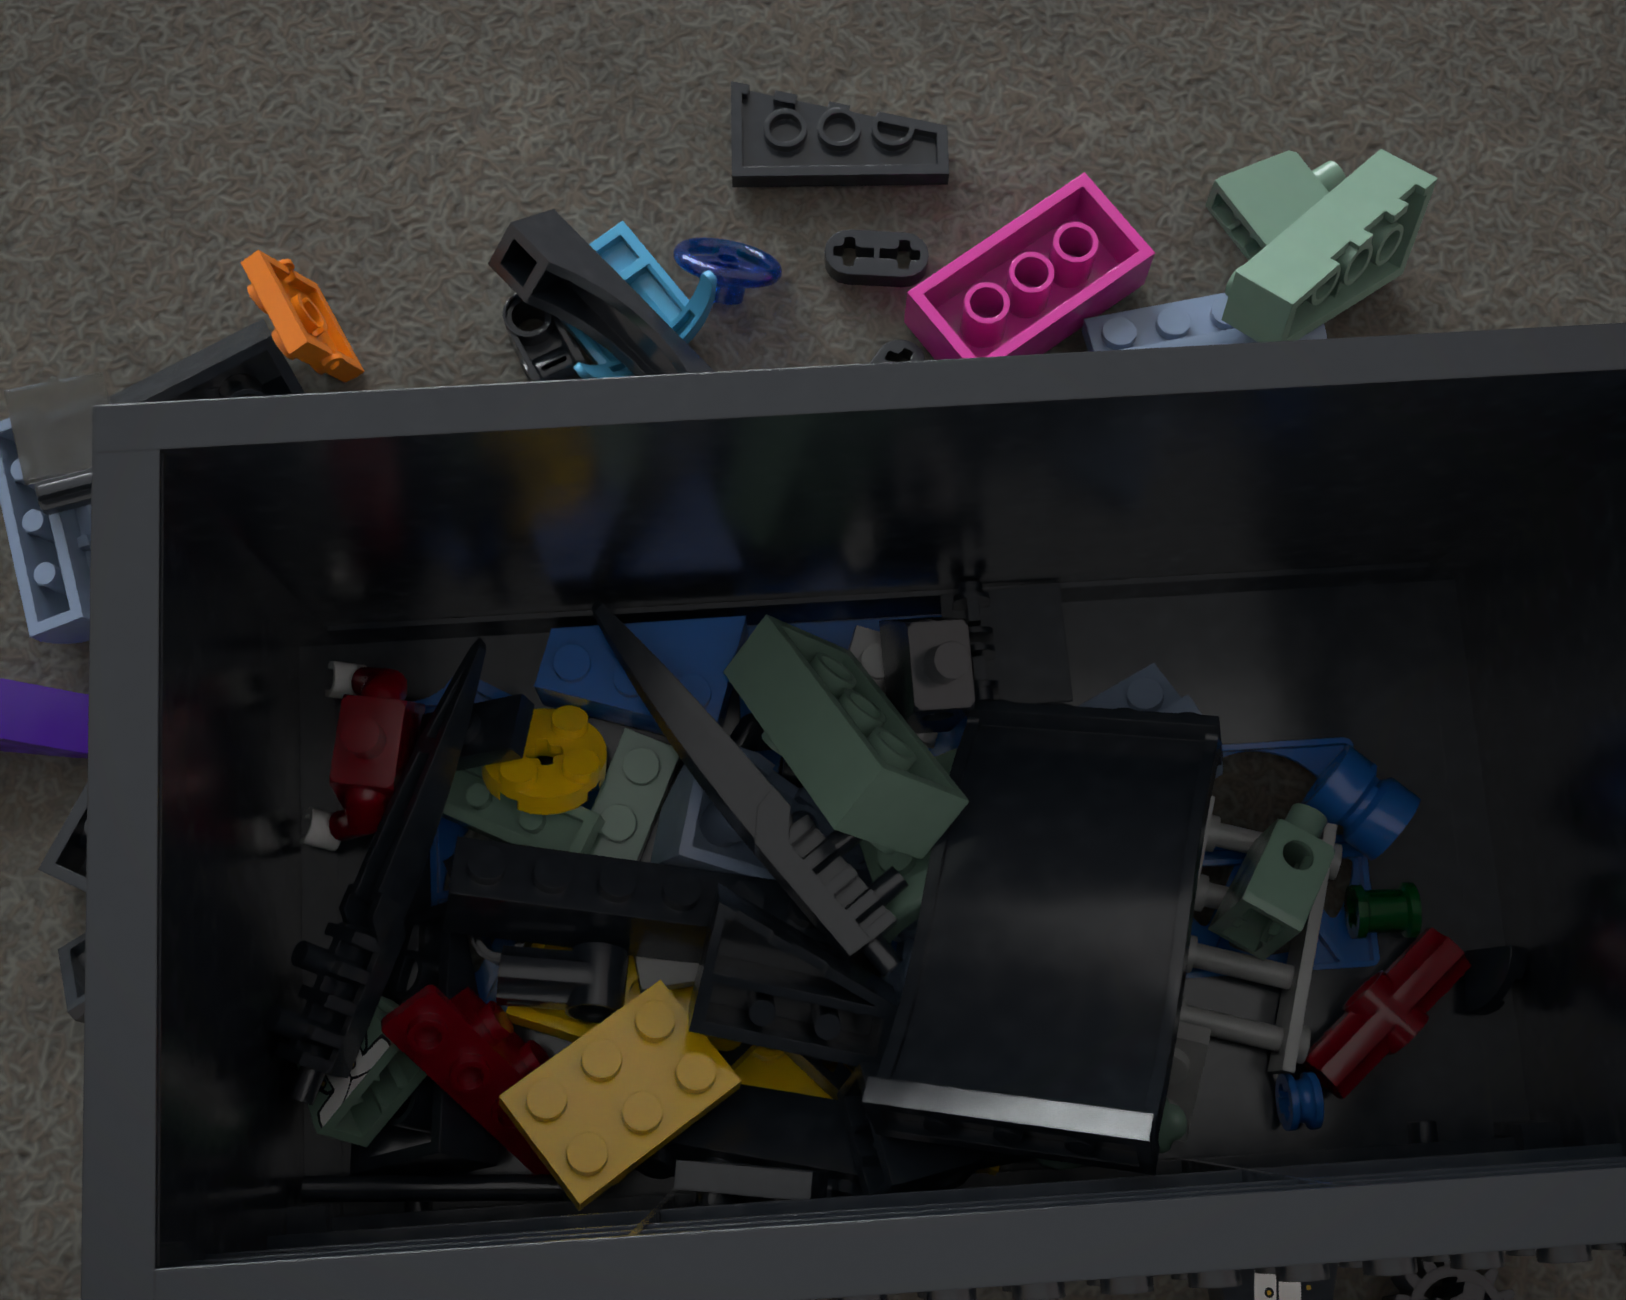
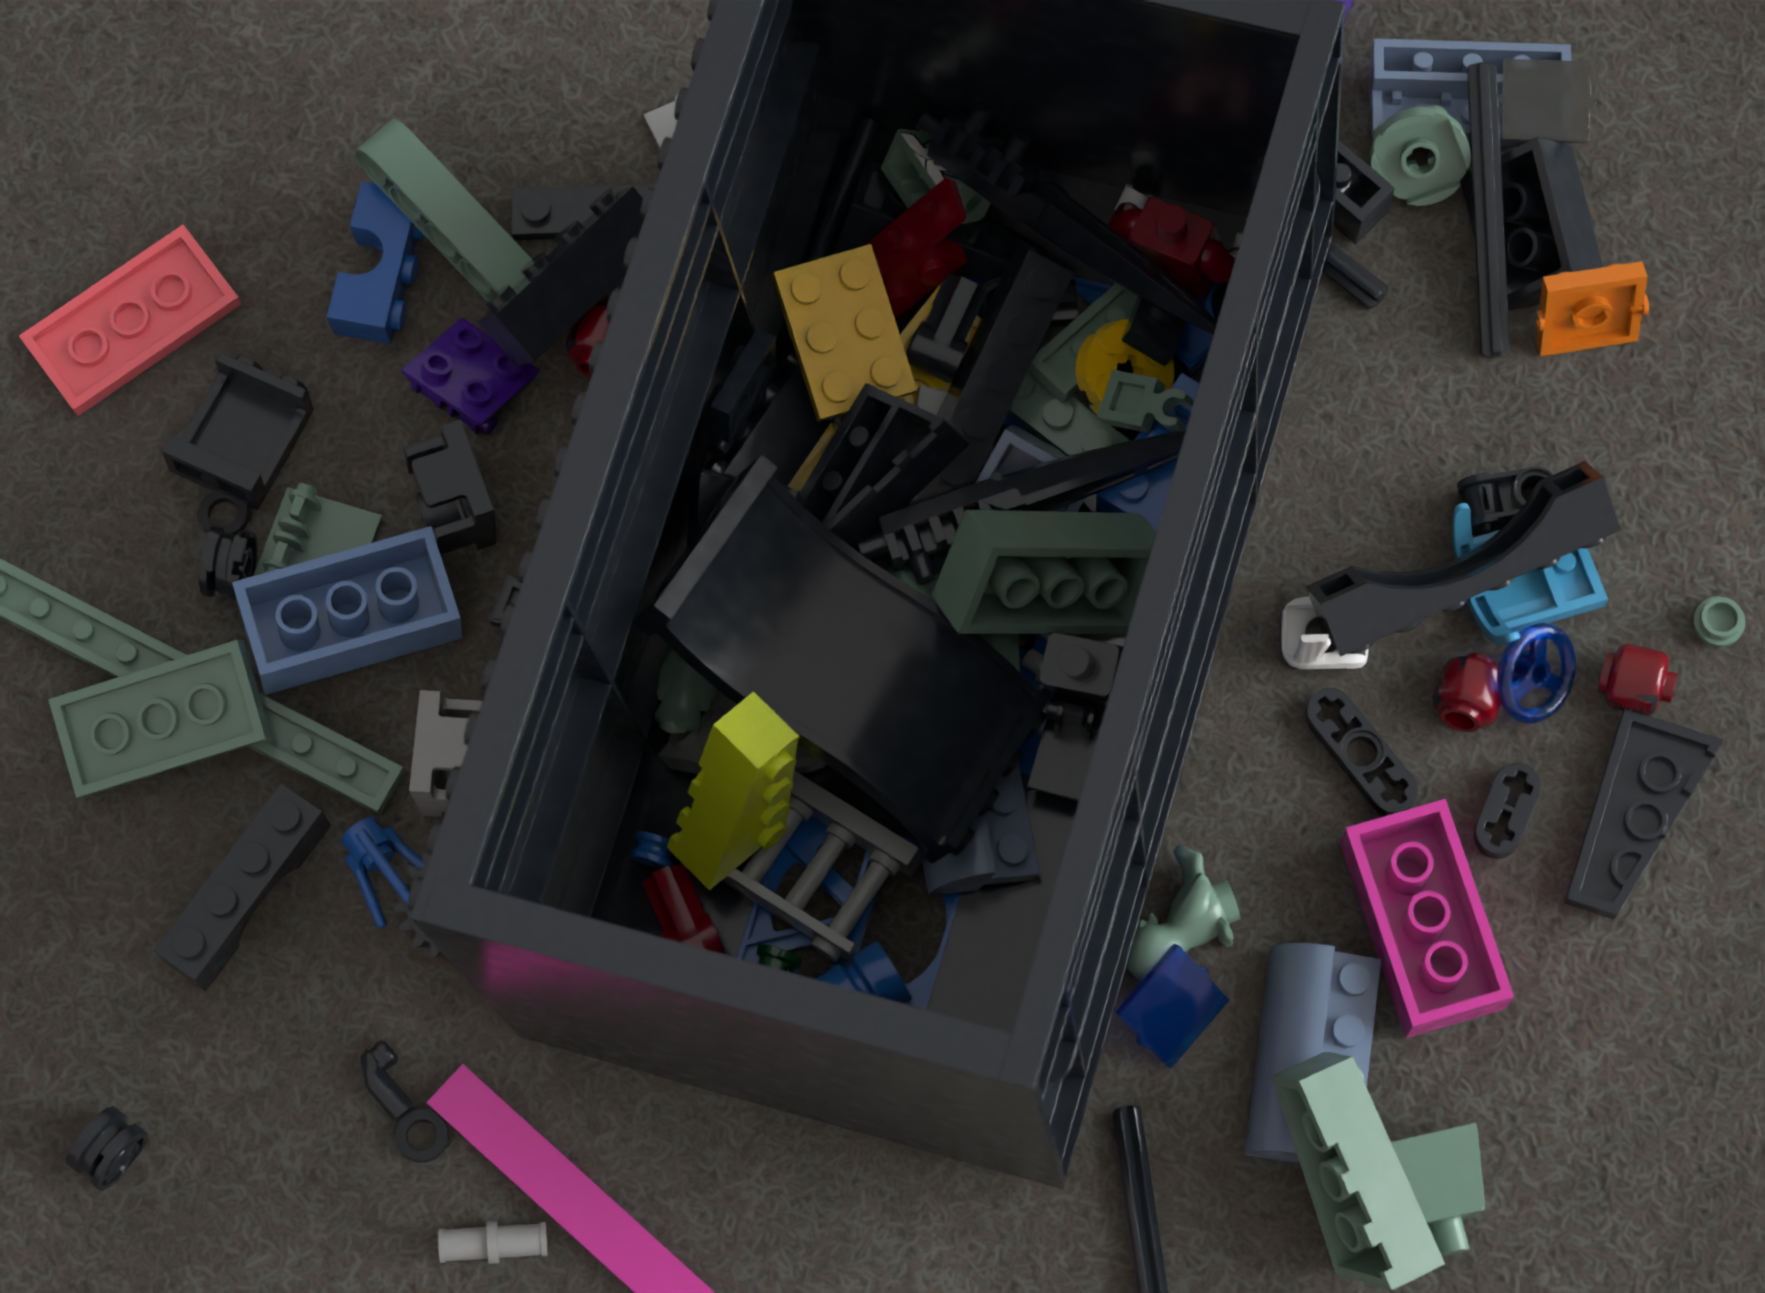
camera: 115 degrees right, 0 degrees up
sand green torso [1208,803,1335,961] -> none
none -> neon yellow wedge [667,692,799,890]
none -> sand green plate [1097,370,1194,433]
none -> dark red head [1433,653,1506,732]
none -> dark red head [1598,644,1678,716]
none -> sand green plate [1693,596,1745,647]

